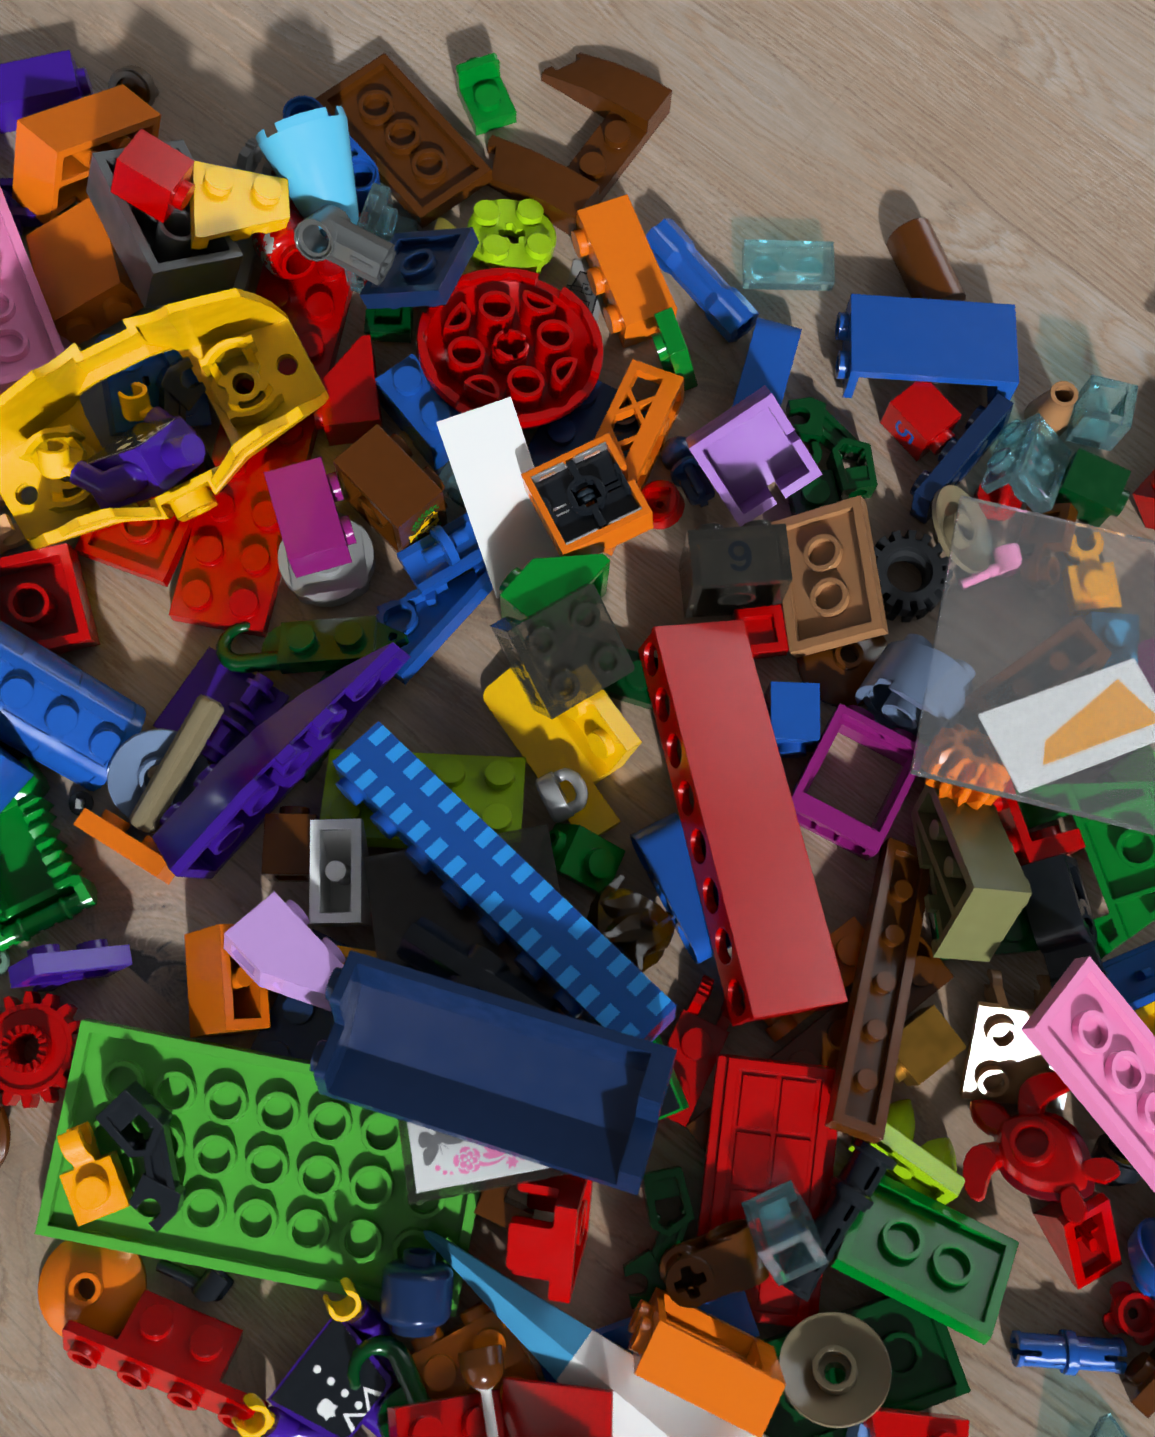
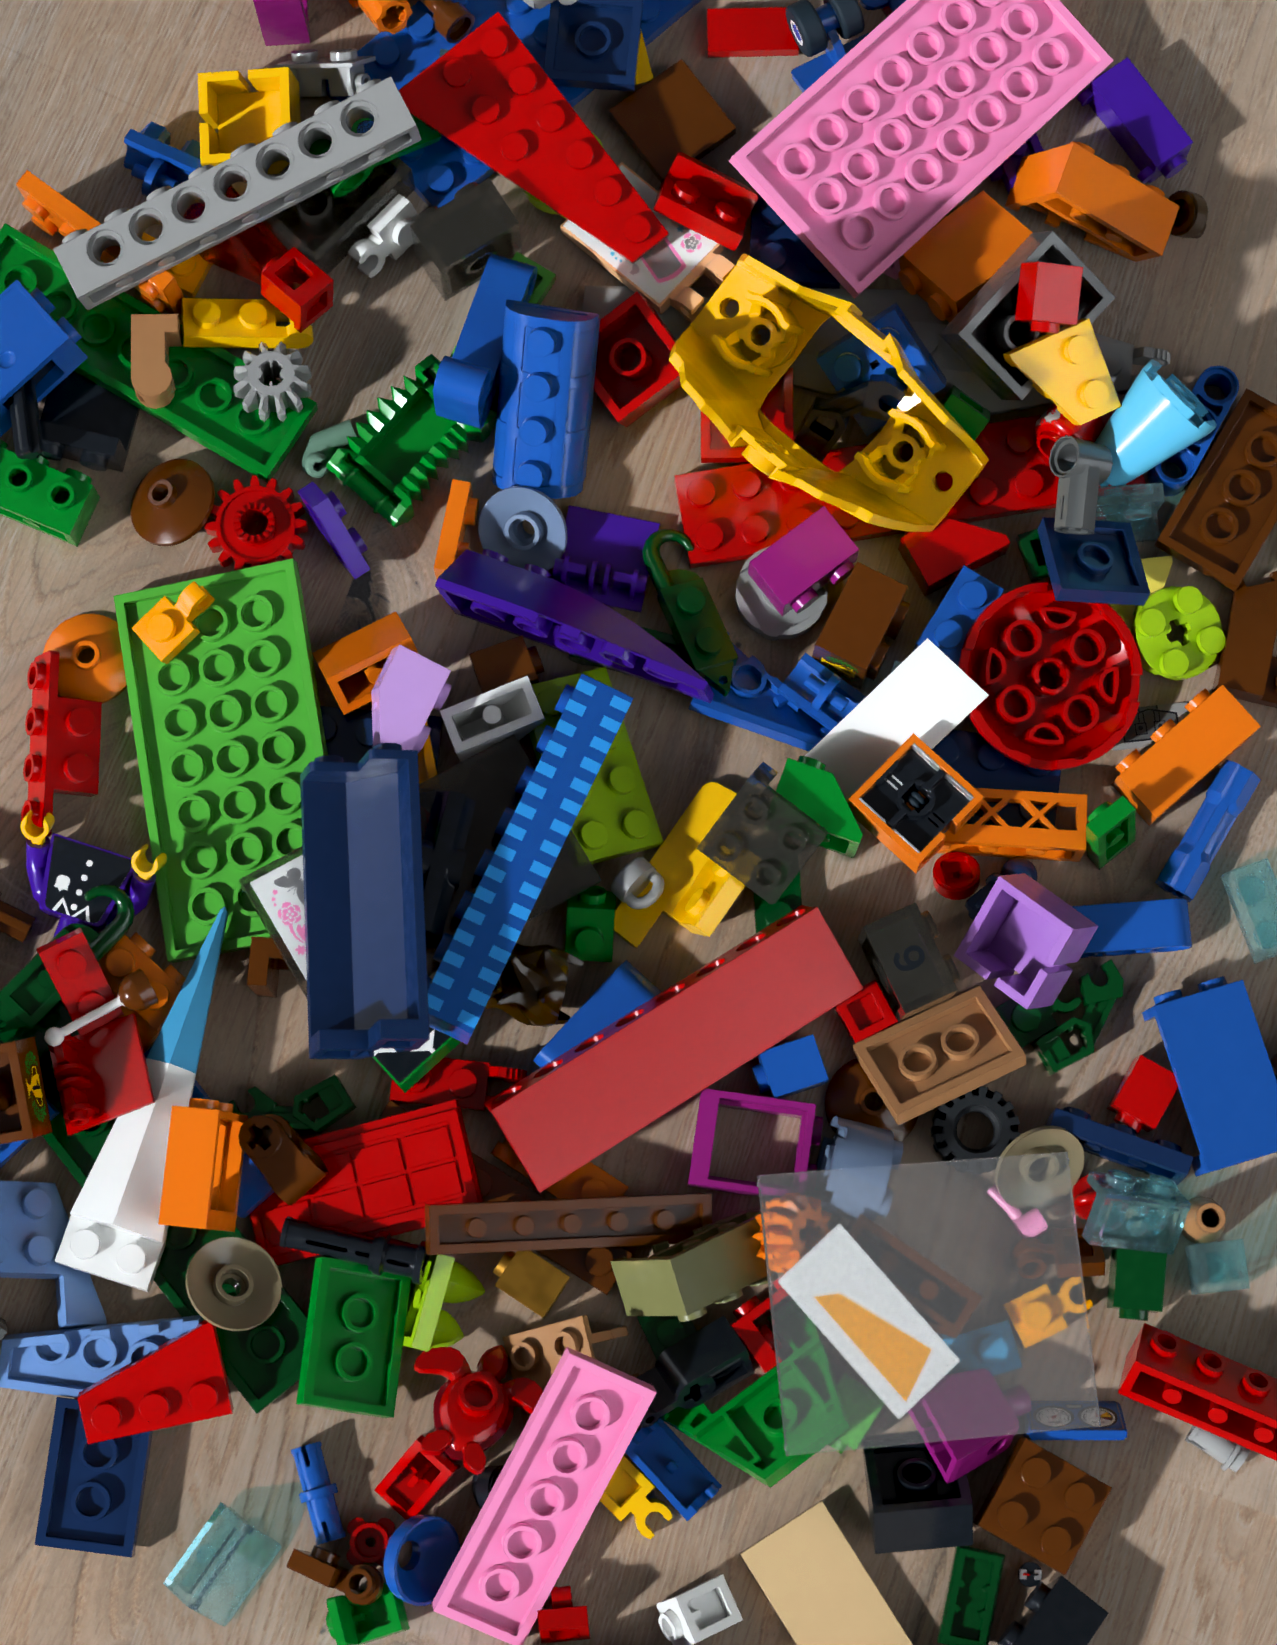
camera: 75 degrees right, 5 degrees up
dark purple torso [37,382,205,509] -> none
black piece [68,791,94,816] -> none
black piece [96,1081,186,1232] -> none
dark tan axle [130,695,224,834] -> none
black hand [156,1259,234,1302] -> none
dark blue head [380,1247,454,1338] -> none
red panel [506,1168,593,1304] -> none
clear light blue brick [742,1180,829,1286] -> none

